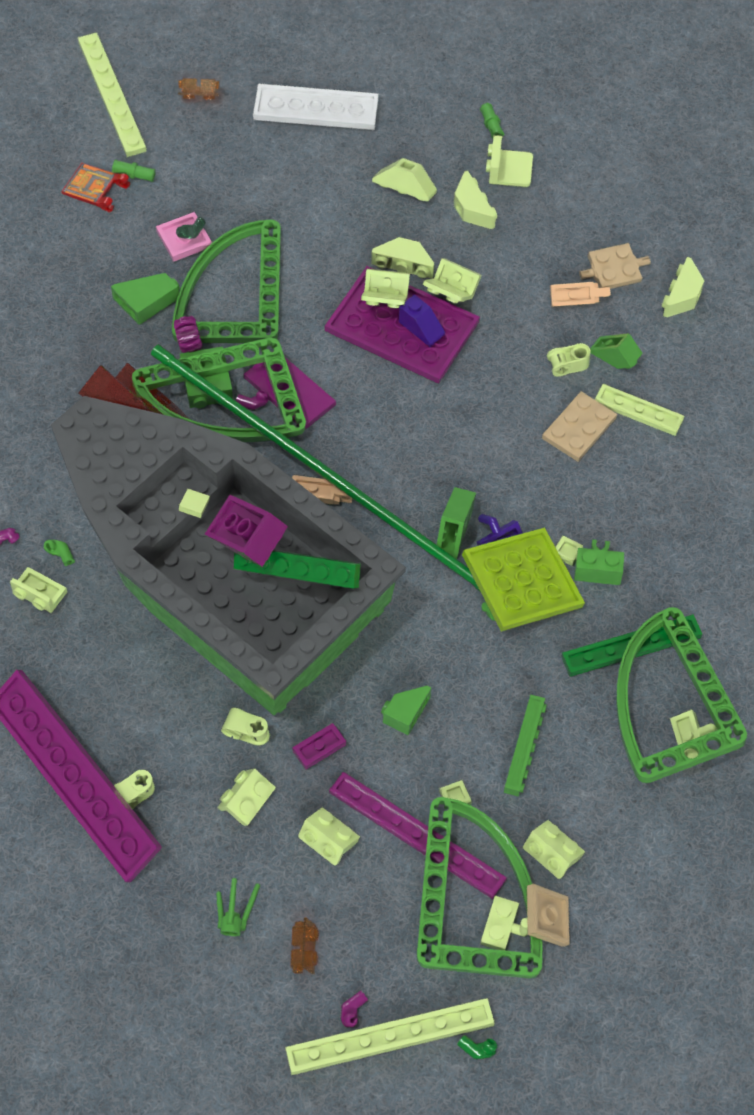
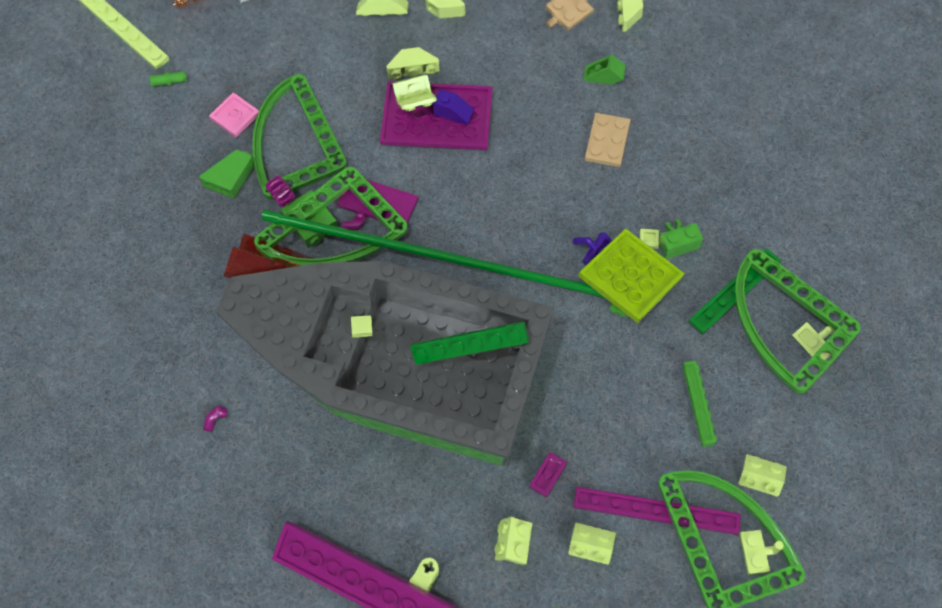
camera: 20 degrees left, 5 degrees up
yellowish green bracket [10,567,67,613] -> none
bright green arm [43,539,75,566] -> none
flag [61,163,130,212] -> none
clear green arm [176,217,206,239] -> none
magenta slope [205,495,288,567] -> none
yellowish green piece [221,708,270,746] -> none
light nougat hinge [292,475,352,504] -> none
bright green slope [381,686,431,735] -> none
yellowish green bracket [423,258,482,303] -> none
bright green slope [437,487,476,559] -> none
yellowish green tile [439,780,472,804] -> none
tan tile [527,884,569,947] -> none
yellowish green piece [547,343,590,377] -> none
light nougat hinge [550,282,610,307] -> none
yellowish green tile [595,384,684,436] -> none

